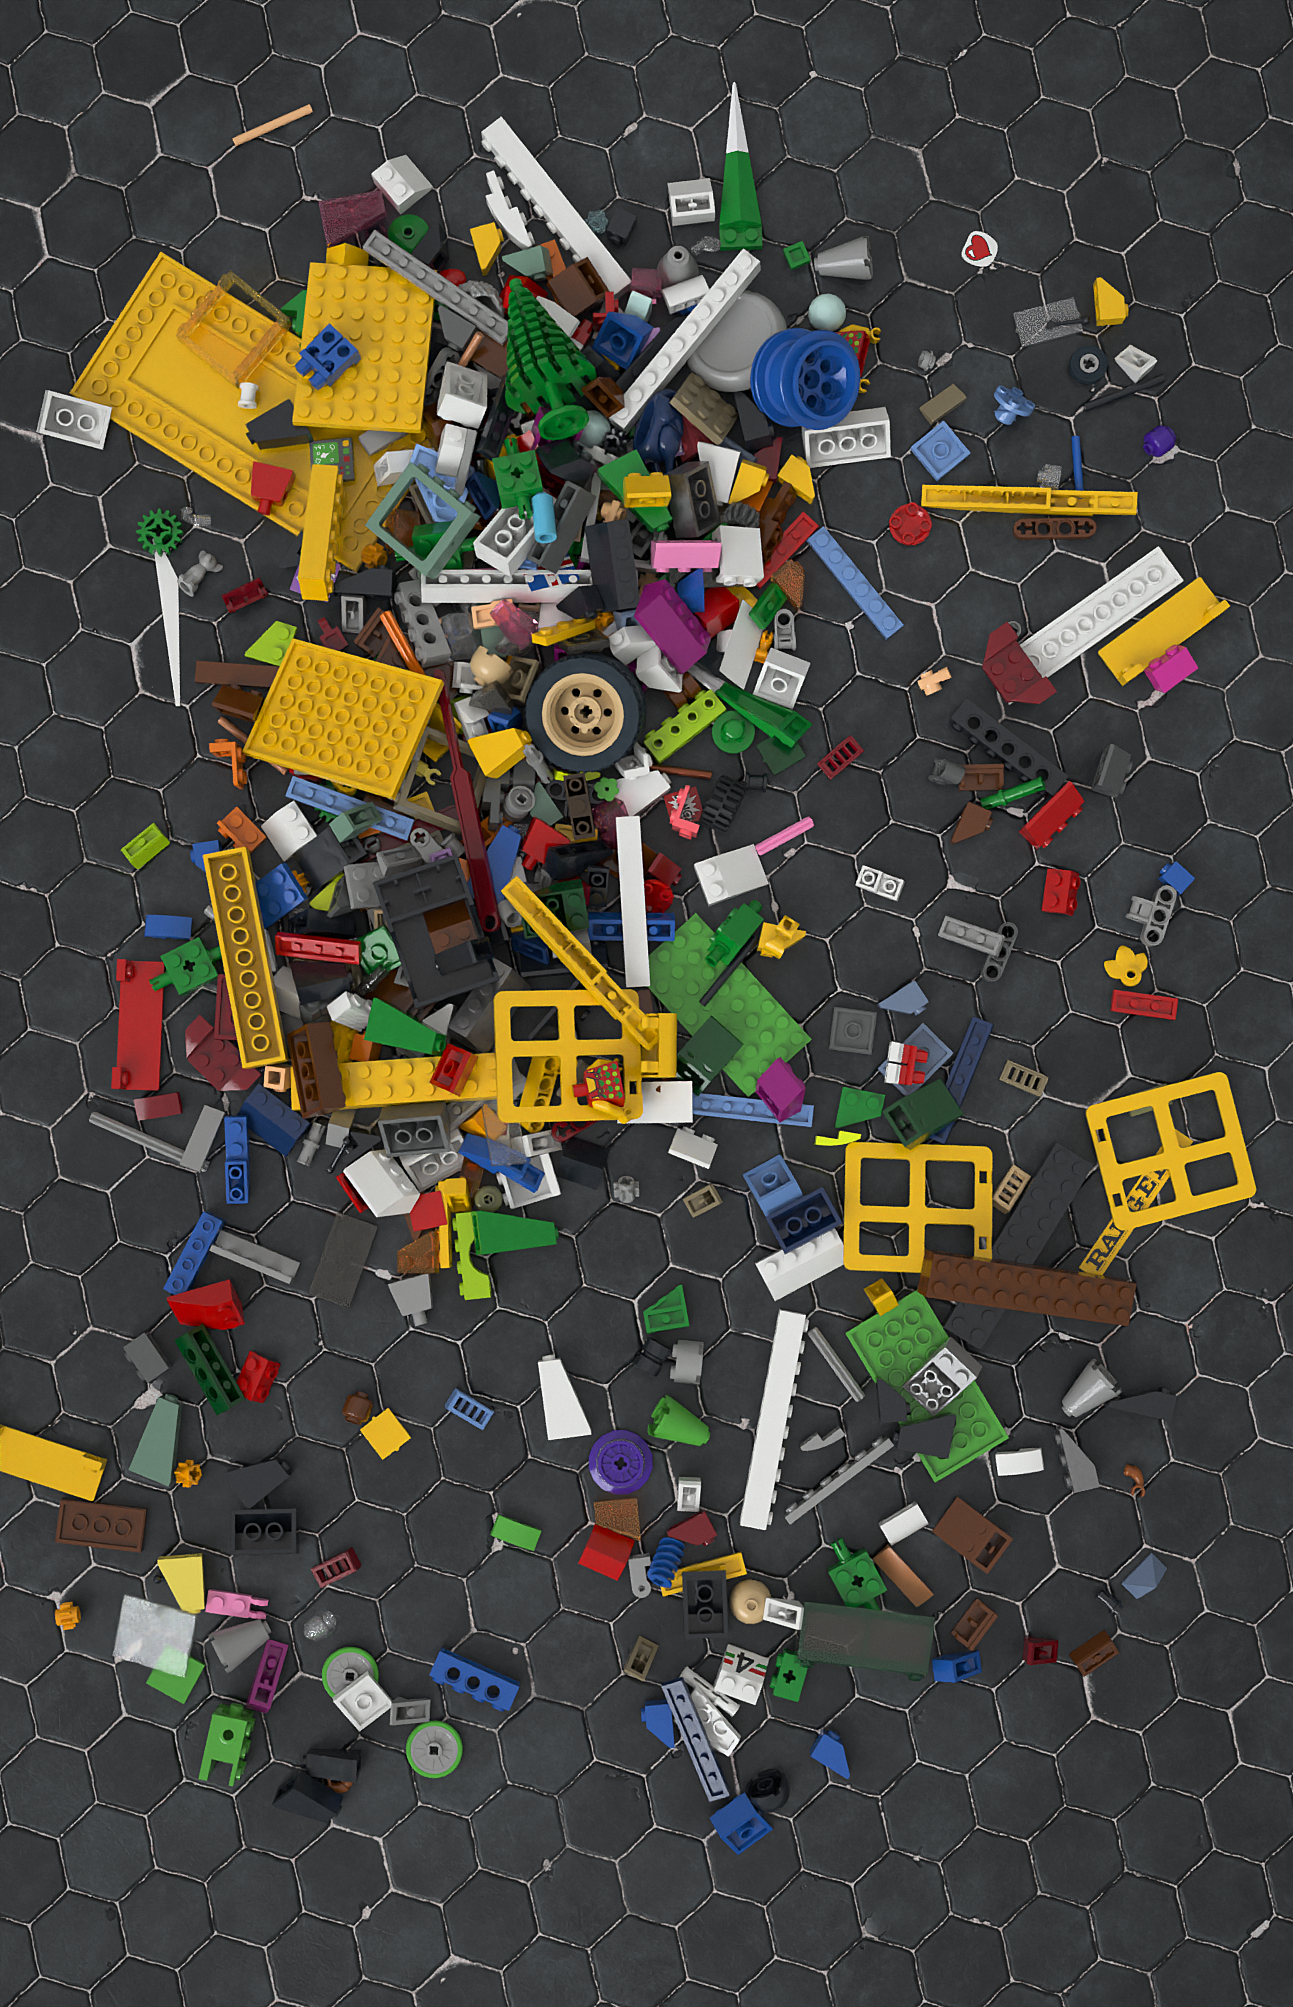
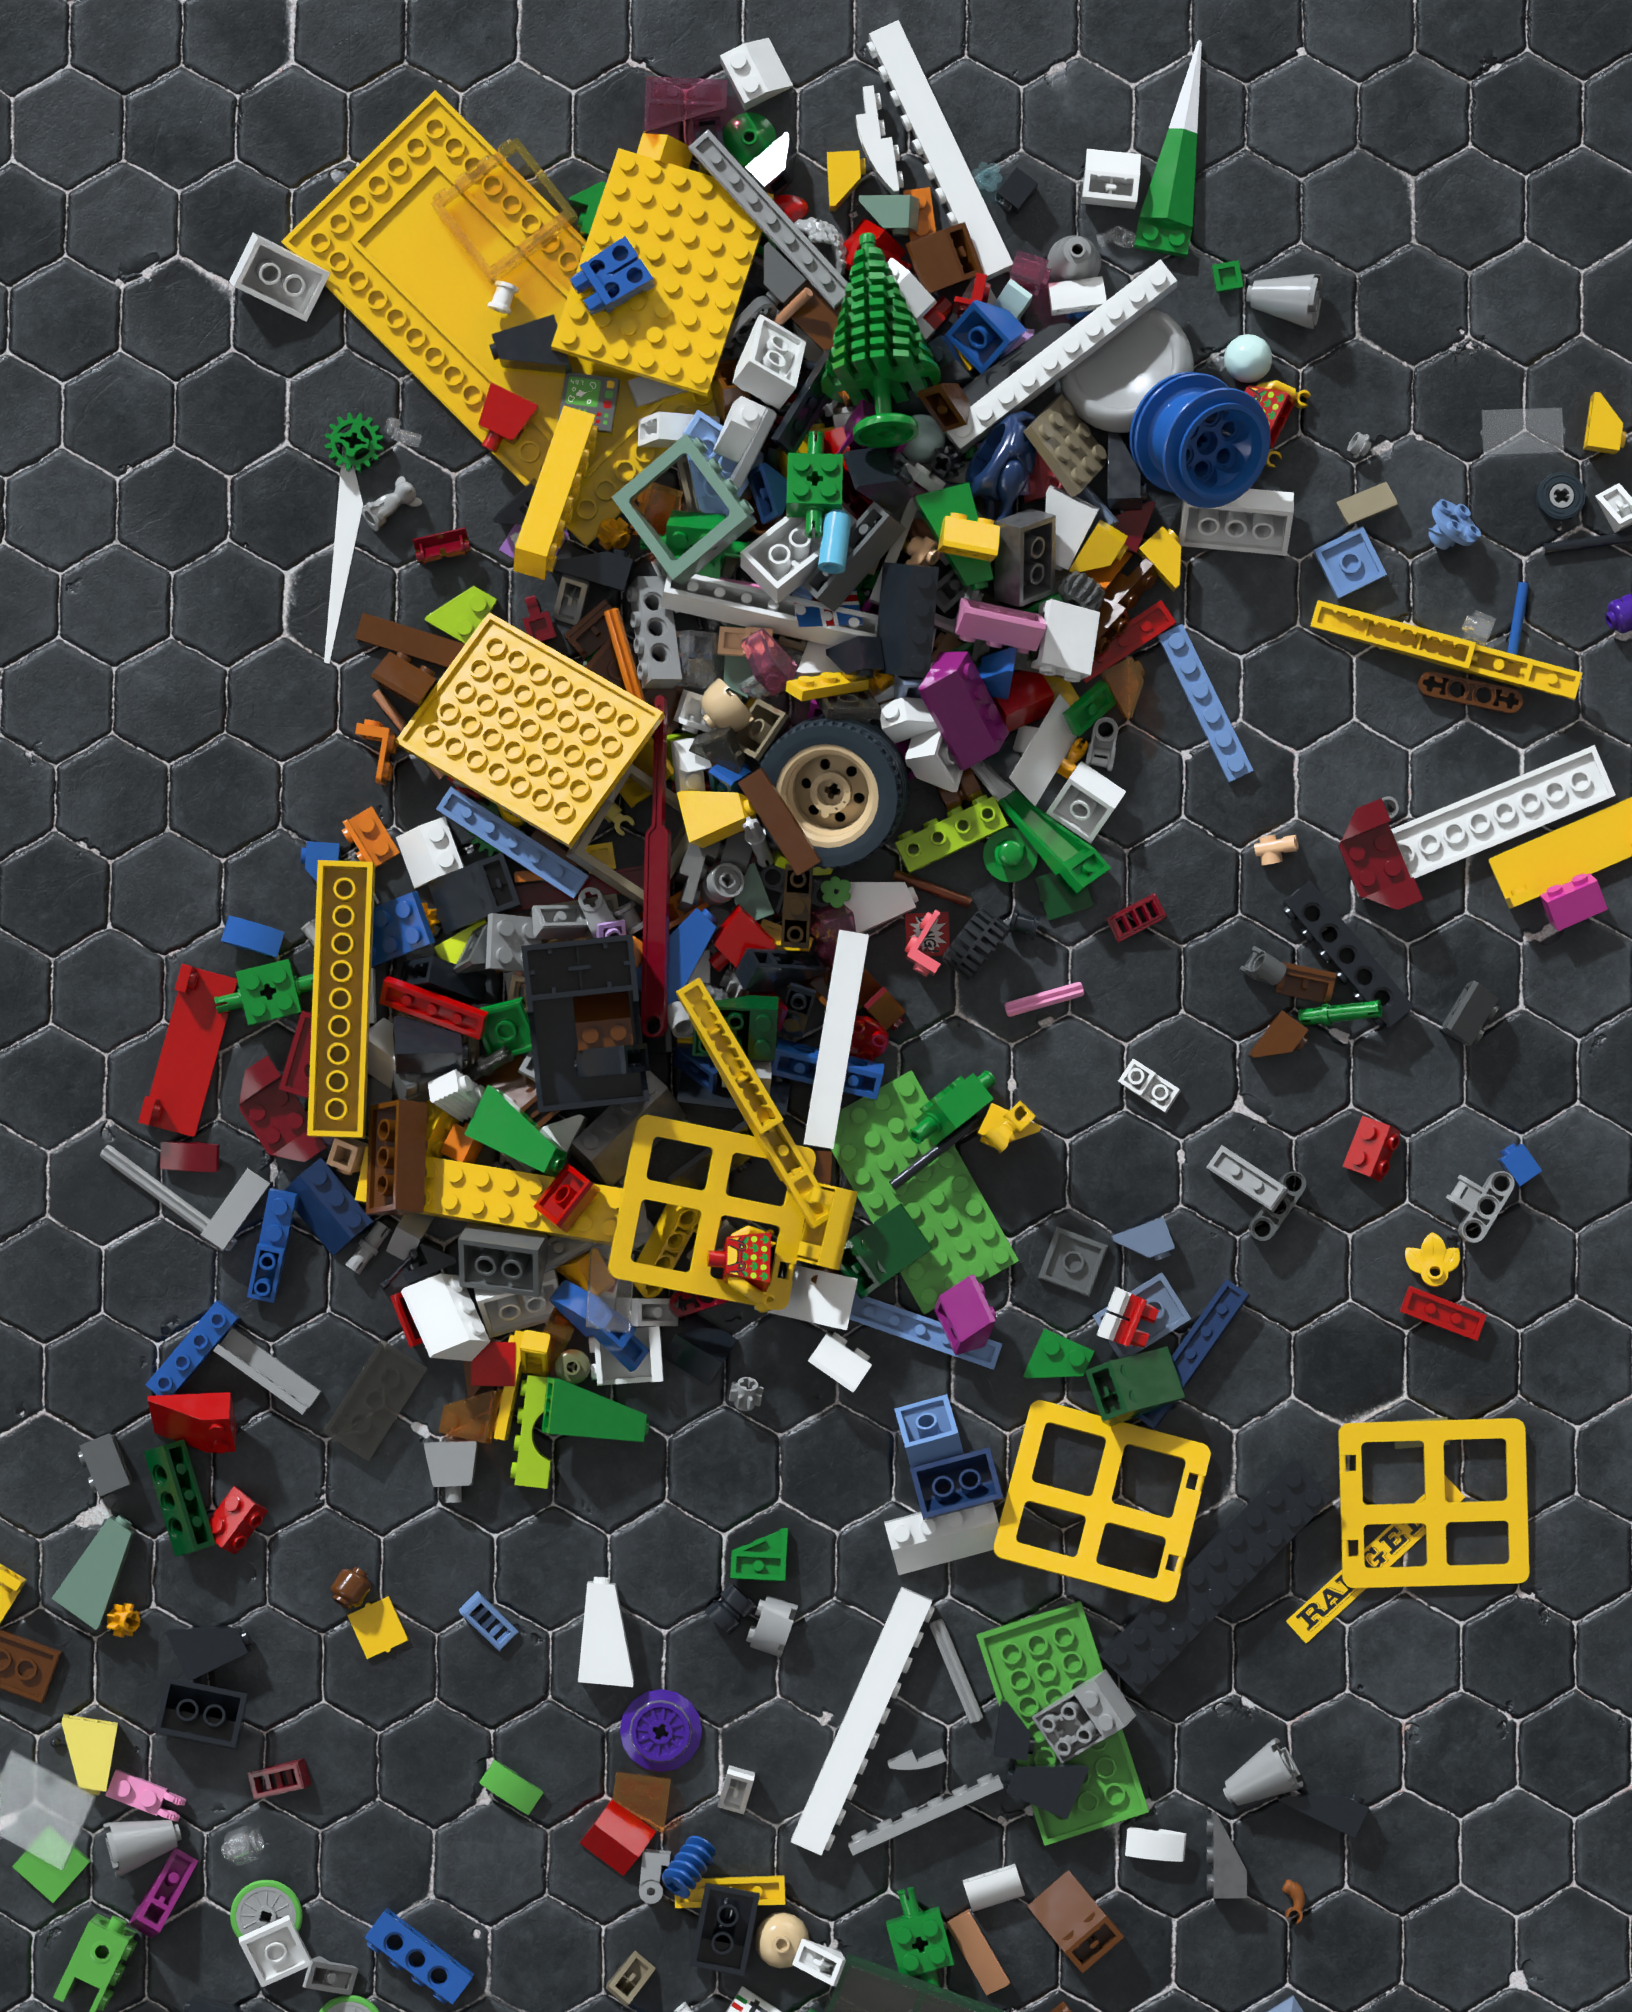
camera: 15 degrees right, 0 degrees up
lime slope [121,823,170,869] -> none
sand green slope [329,802,383,842] -> none
light grey hinge [364,836,381,854] -> none
white bracket [615,742,652,780] -> none
bright green cone [648,1395,710,1446] -> none
dark red slope [666,1509,717,1546] -> none
dark tan slope [683,1183,723,1218] -> none
white slope [694,844,769,907] -> none
neon yellow slope [814,1131,861,1146] -> none
yellow slope [864,1278,899,1316] -> none
red dish [889,502,932,546] -> none
reddish brown brick [917,1249,1136,1326] -> none
sticker [962,231,998,267] -> none
tan slope [992,1164,1031,1214] -> none
dark tan slope [999,1060,1049,1097] -> none
red slope [1018,781,1085,849] -> none
black hinge [1046,316,1090,329] -> none
none -> reddish brown tile [738,767,822,876]

